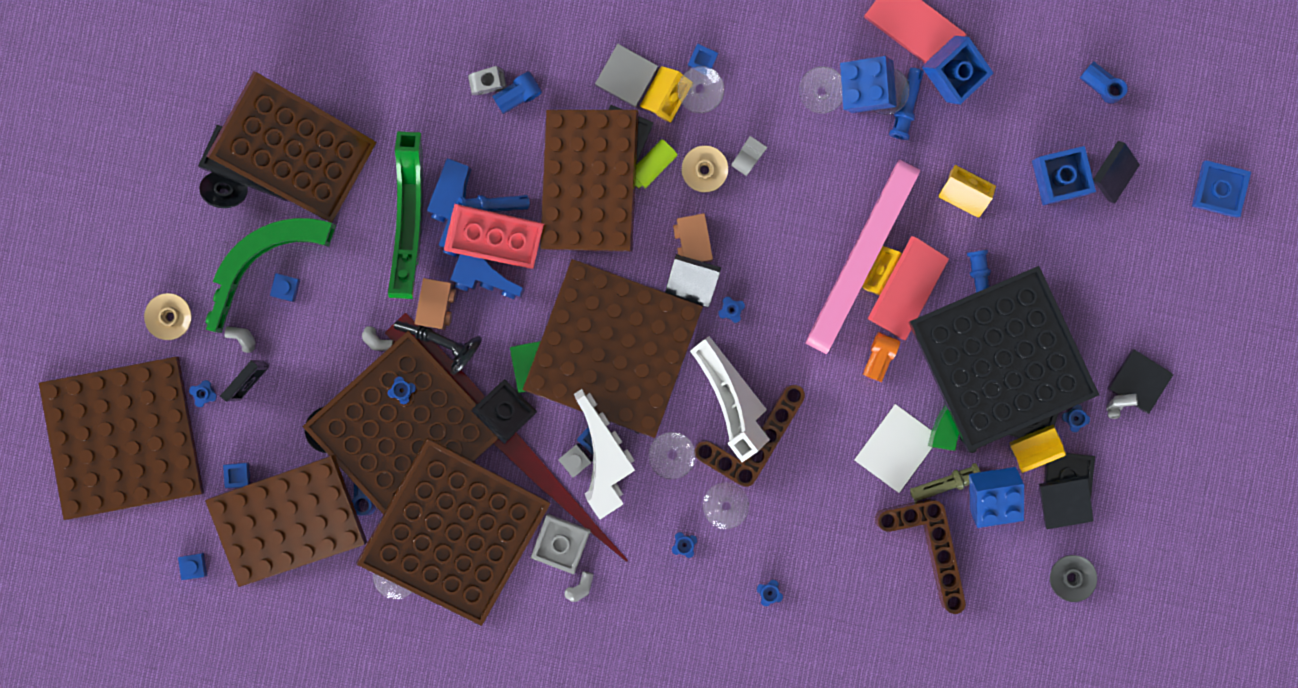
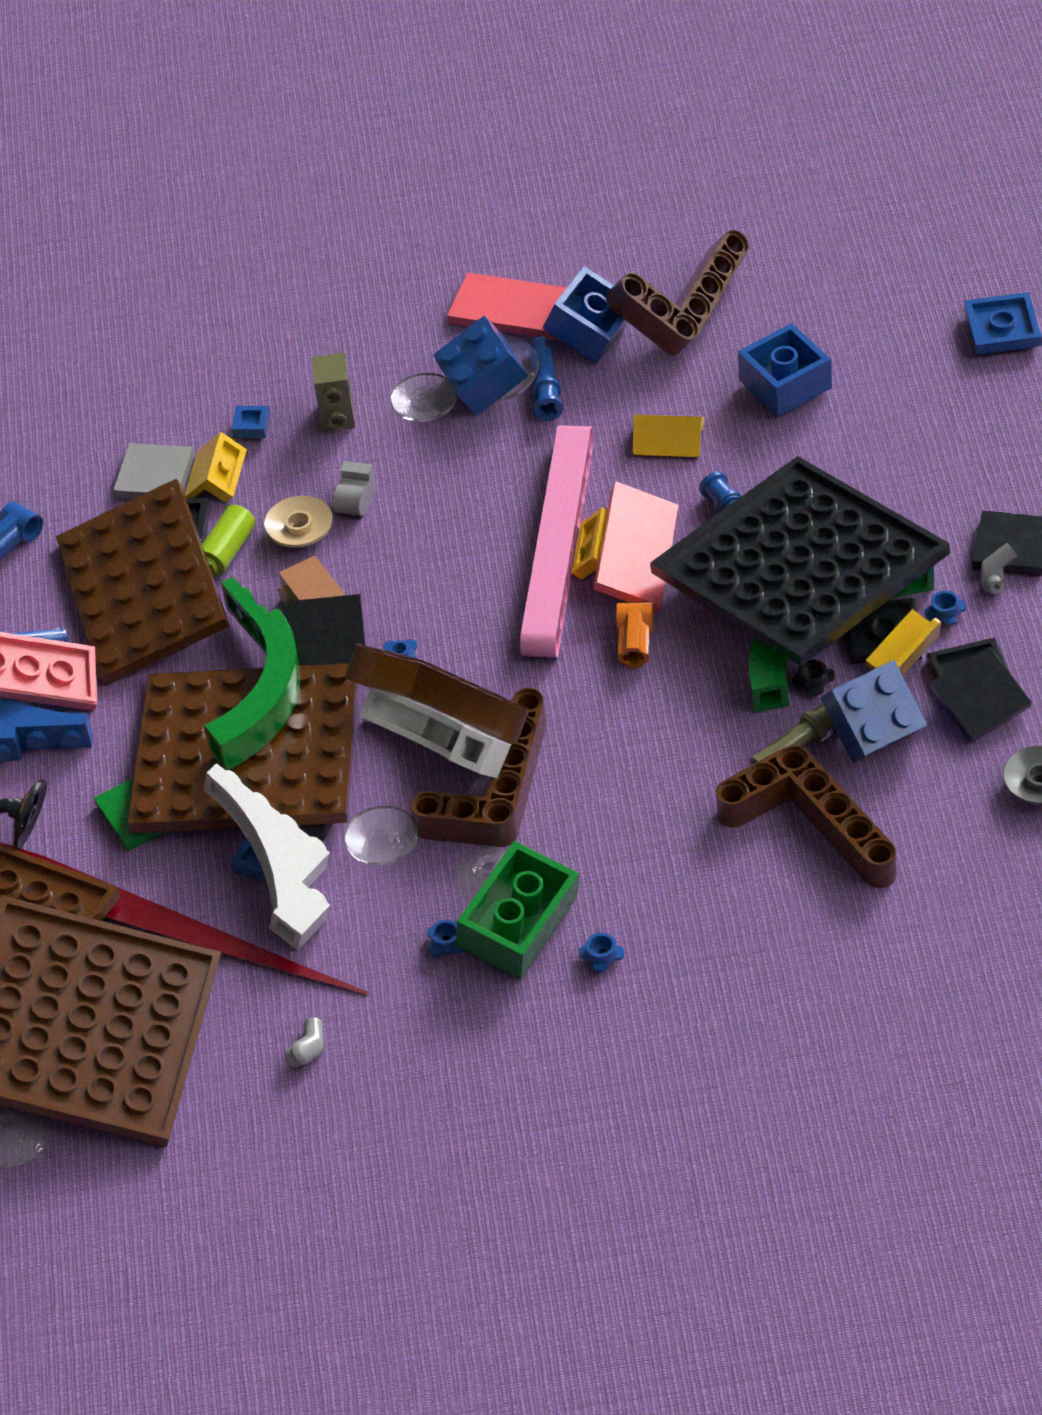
camera: 20 degrees left, 40 degrees down
black tile [471,379,537,444] -> none
light grey tile [531,513,591,574] -> none
light grey brick [558,443,592,478] -> none
clear dish [678,66,724,113] -> none
white sticker [855,404,932,493] -> none
blue piece [1080,61,1128,104] -> none
black tile [1093,140,1140,203] -> none
none -> green arch [204,577,300,770]
none -> olive brick [312,352,355,431]
none -> reddish brown beam [344,643,529,744]
none -> green brick [455,840,580,979]
none -> reddish brown beam [606,229,749,354]

